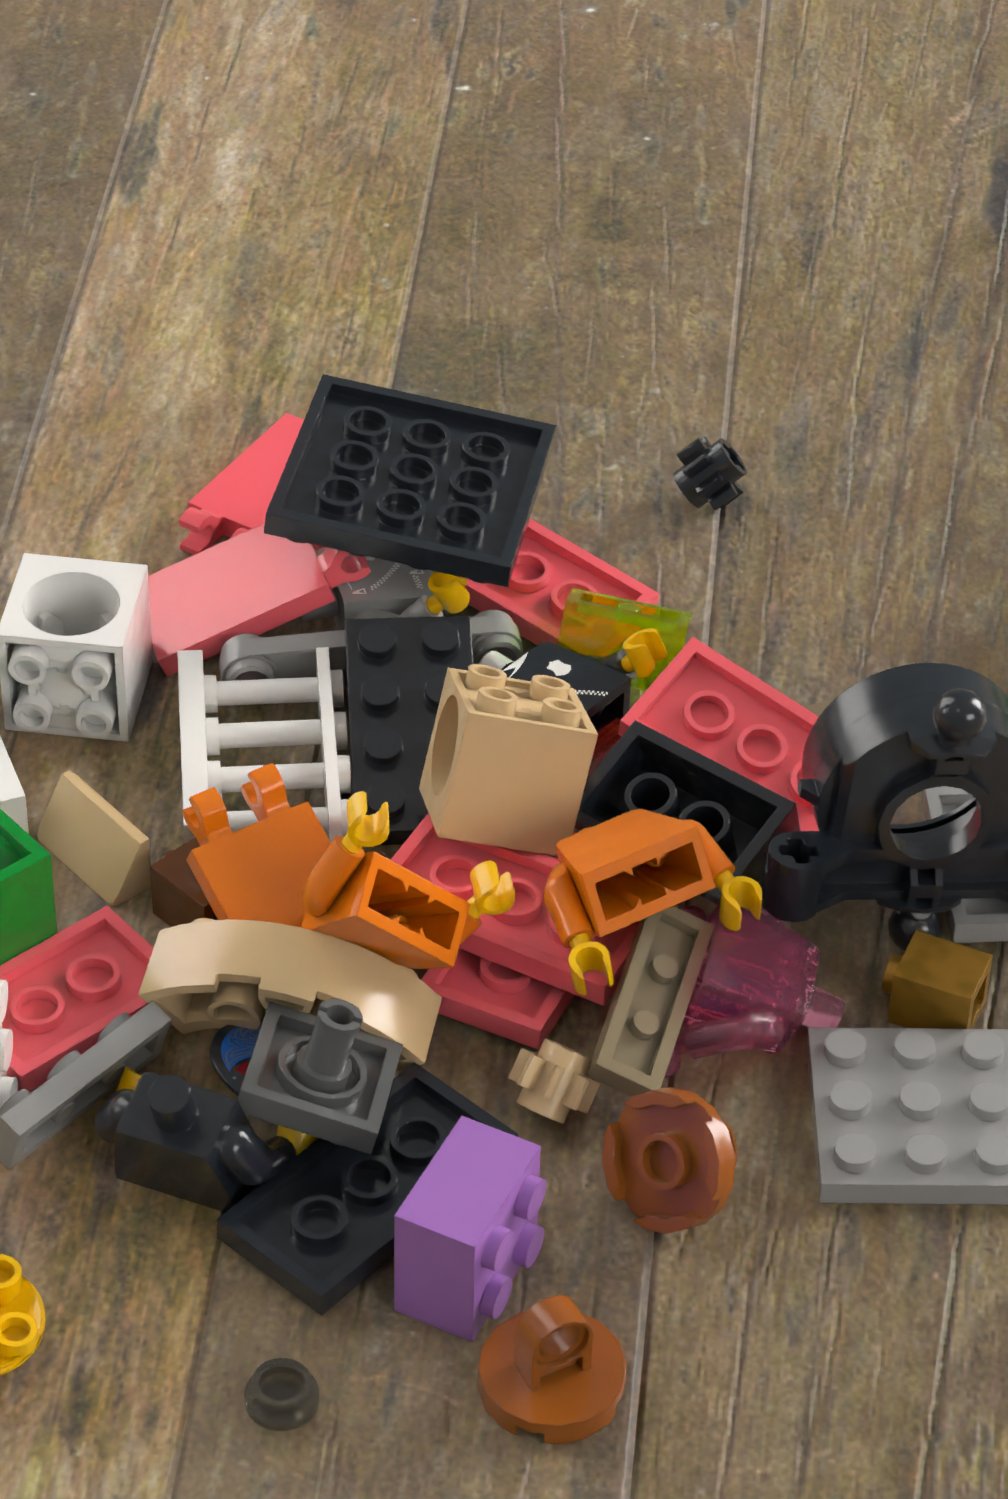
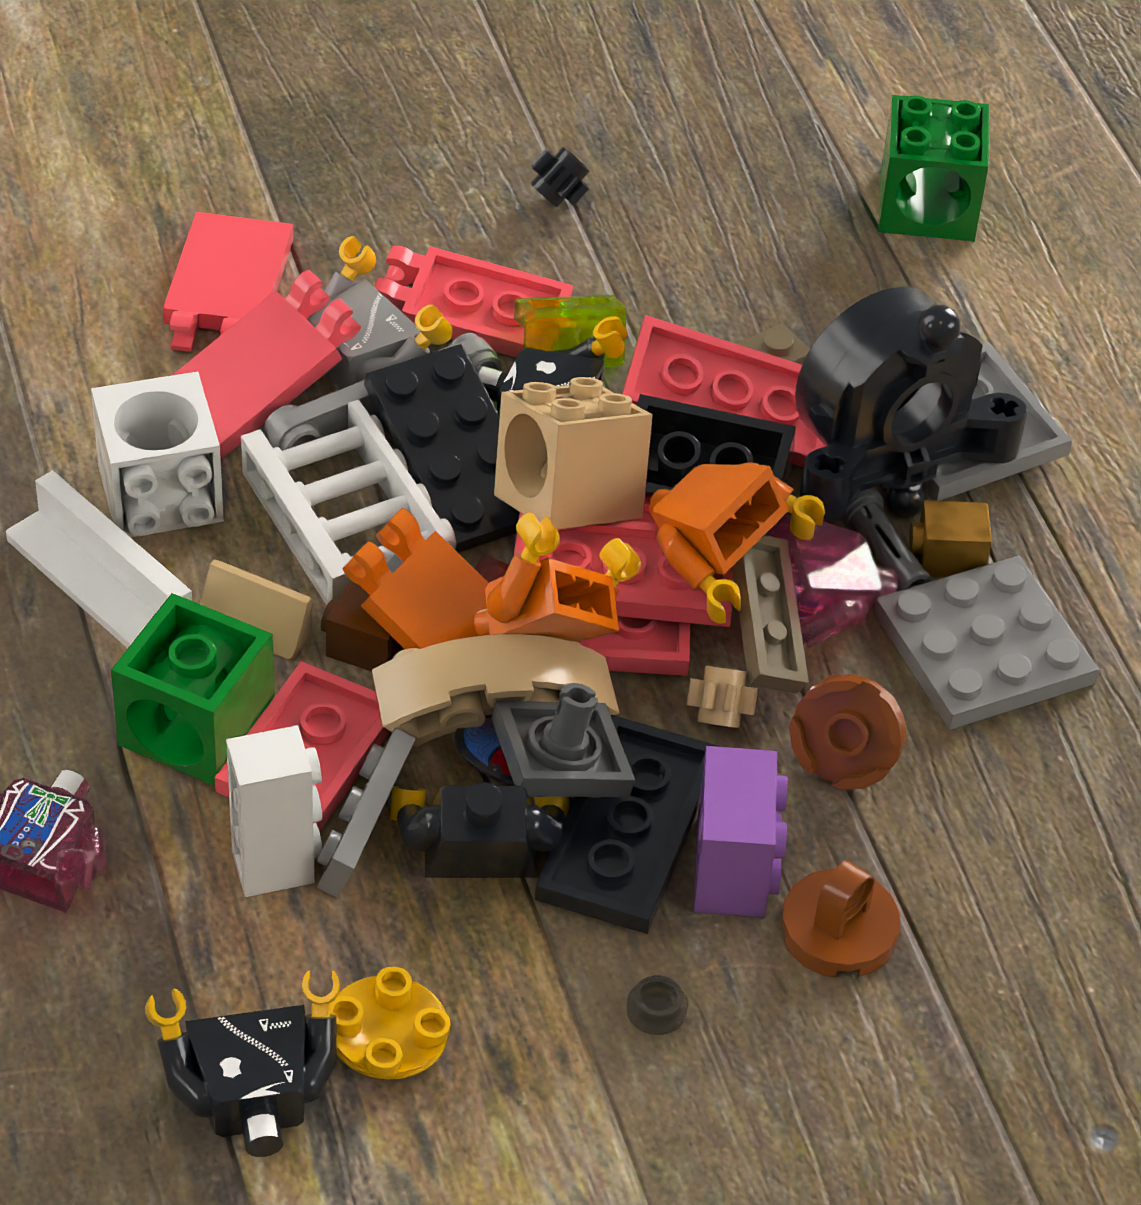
camera: 25 degrees left, 5 degrees up
black plate [264,374,557,587] -> none
none -> dark grey pin [839,488,931,591]

